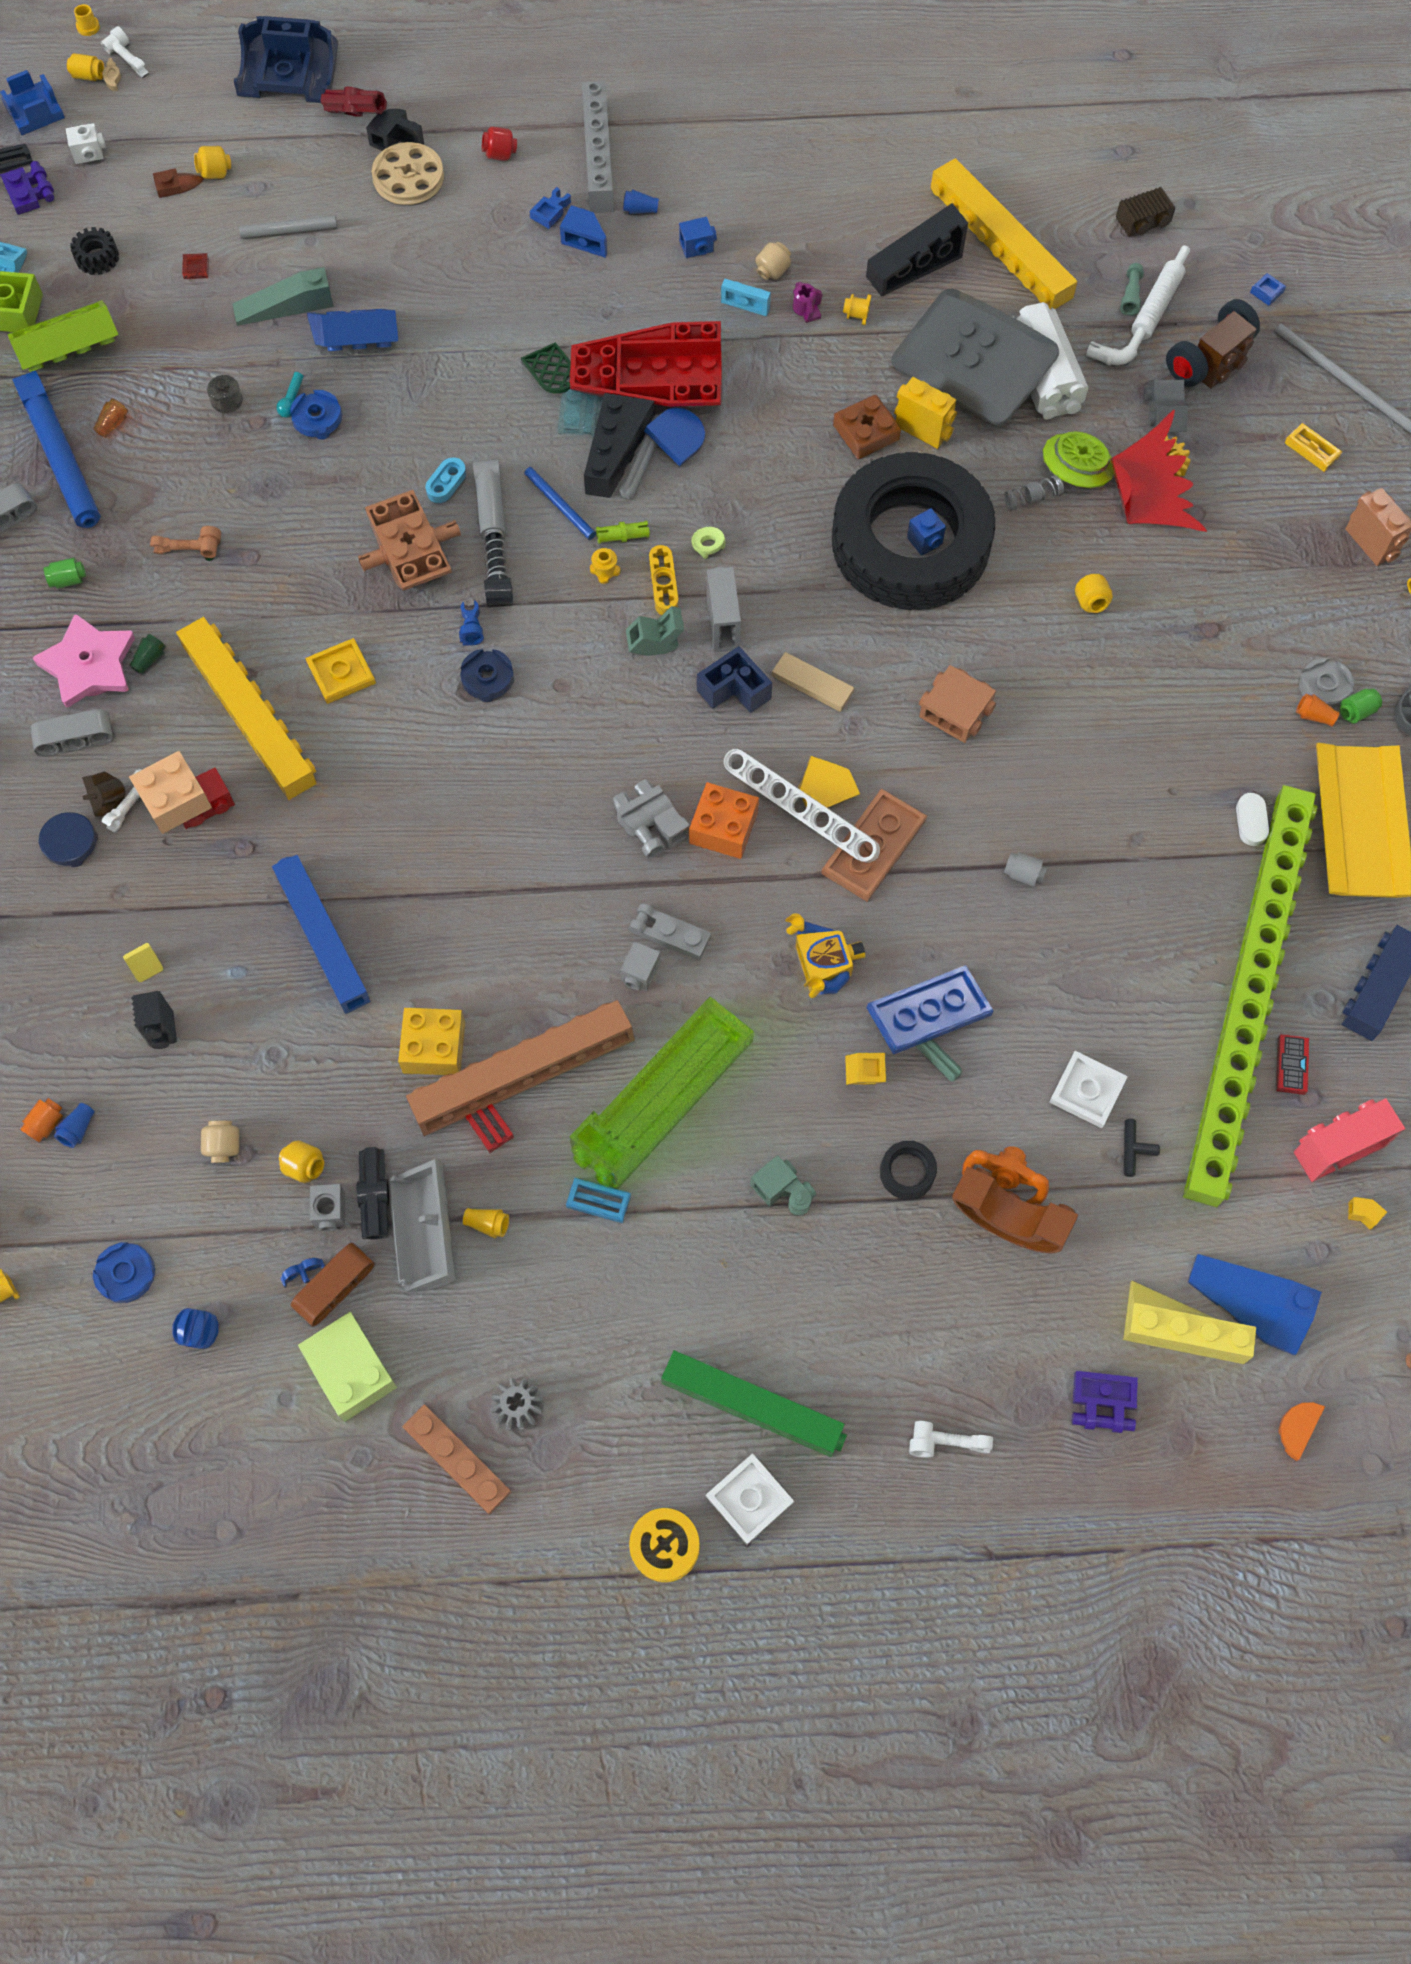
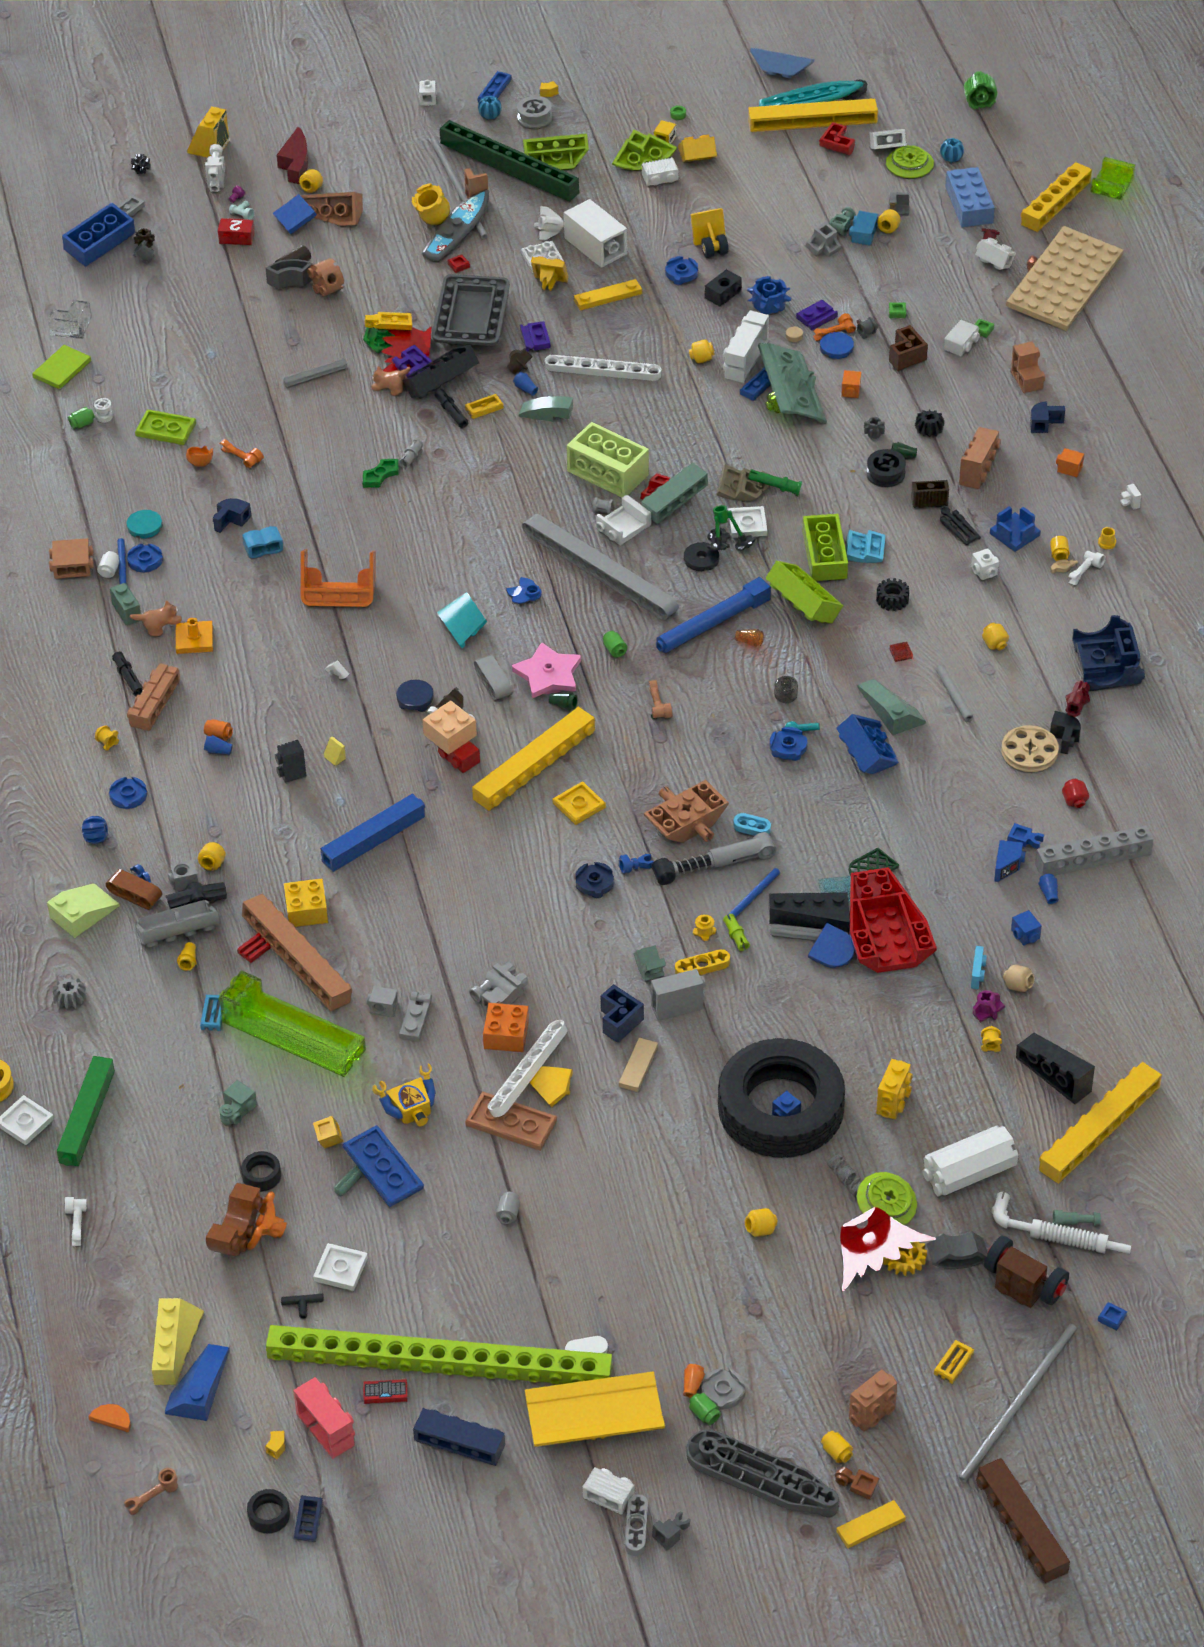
camera: 80 degrees right, 20 degrees down
dark purple plate [0,161,54,215] -> none
copper plate [152,168,204,198] -> none
tan head [201,1121,239,1163] -> none
nougat plate [402,1404,512,1515] -> none
yellowish green piece [691,527,726,559] -> none
dark orange brick [833,395,901,459] -> none
dark grey wedge [891,289,1059,425] -> none
nougat brick [919,665,996,743] -> none
dark purple plate [1072,1371,1138,1433] -> none
dark brown brick [1116,186,1175,237] -> none

